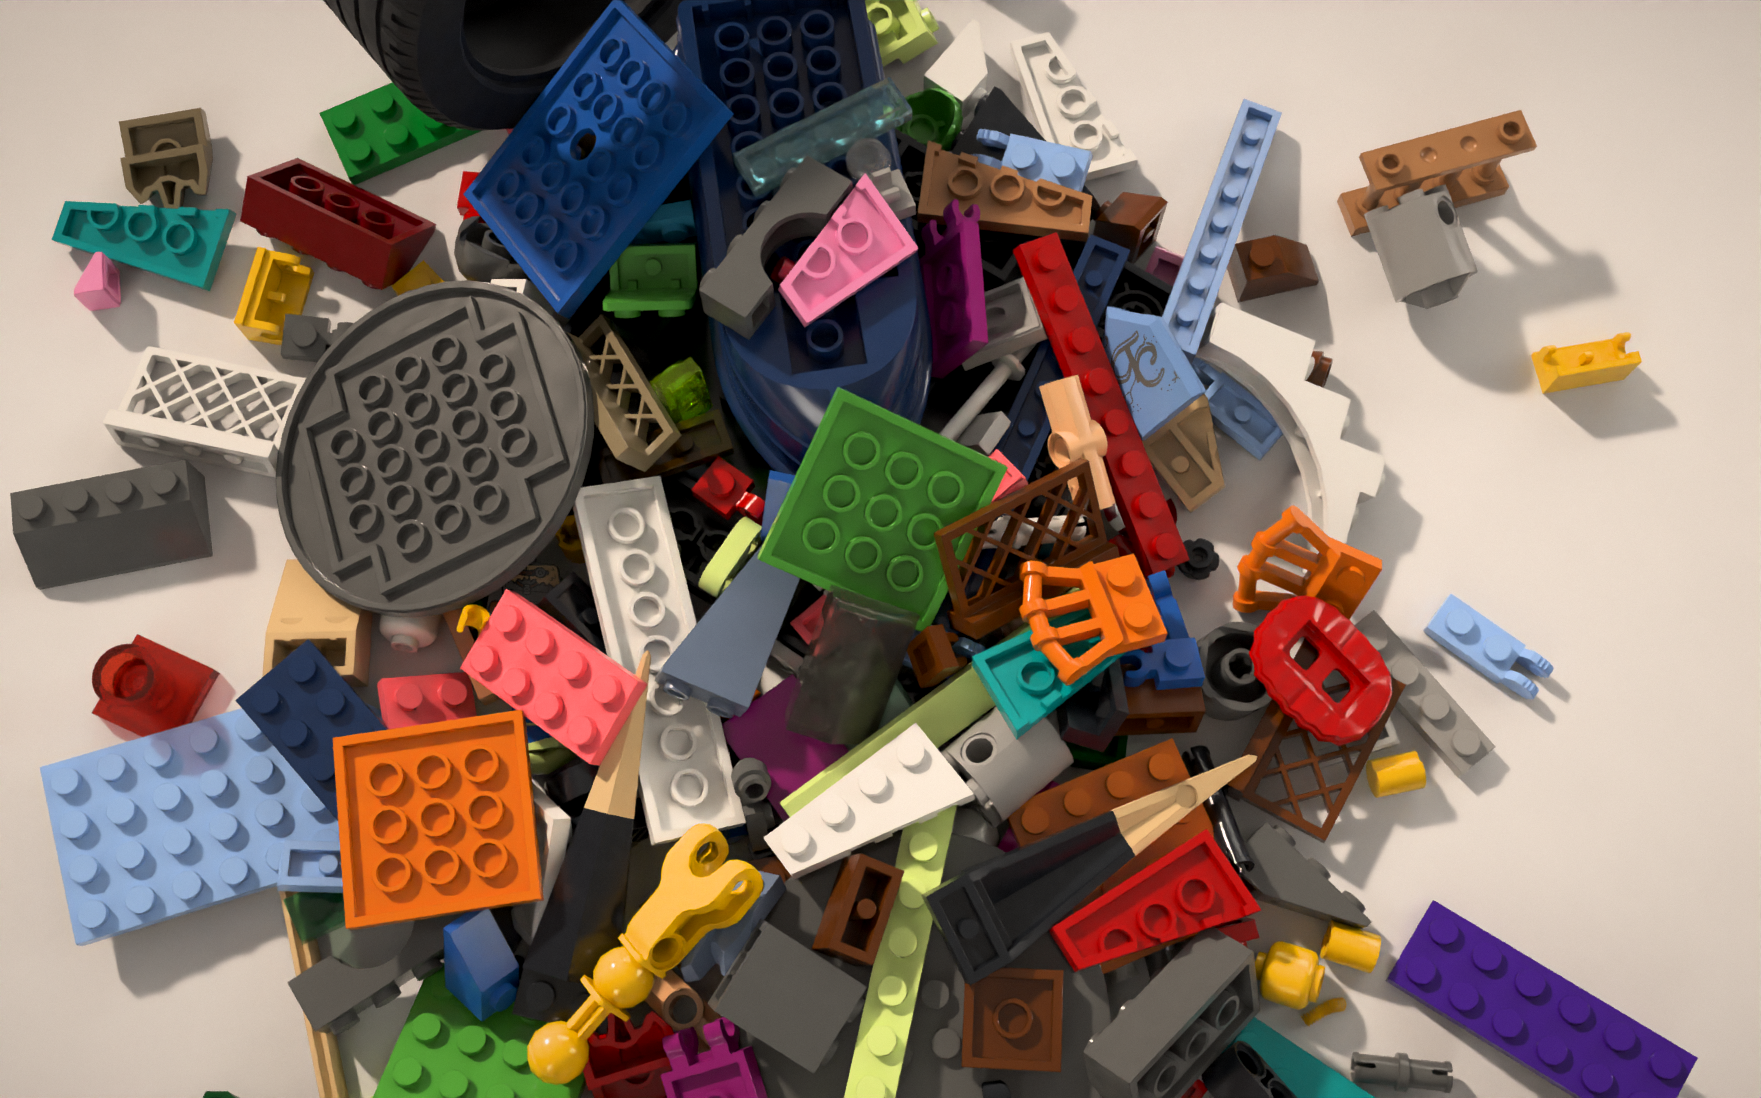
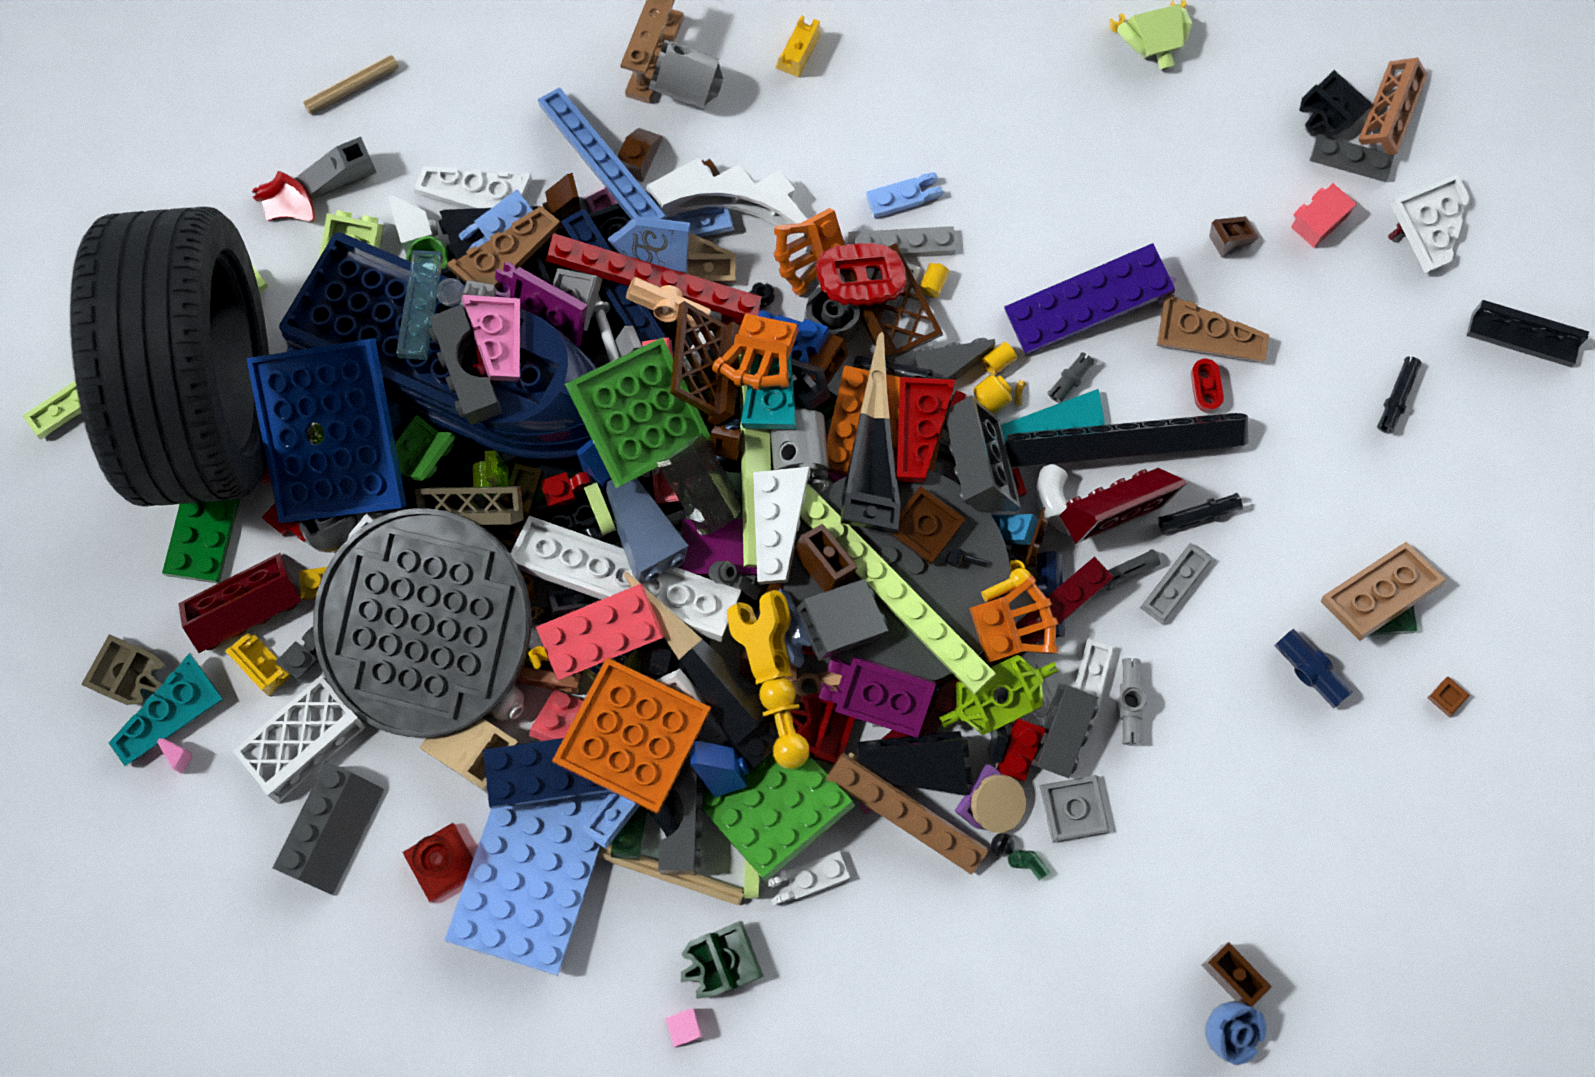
camera: 55 degrees left, 0 degrees up
none -> black cone [647,795,680,838]

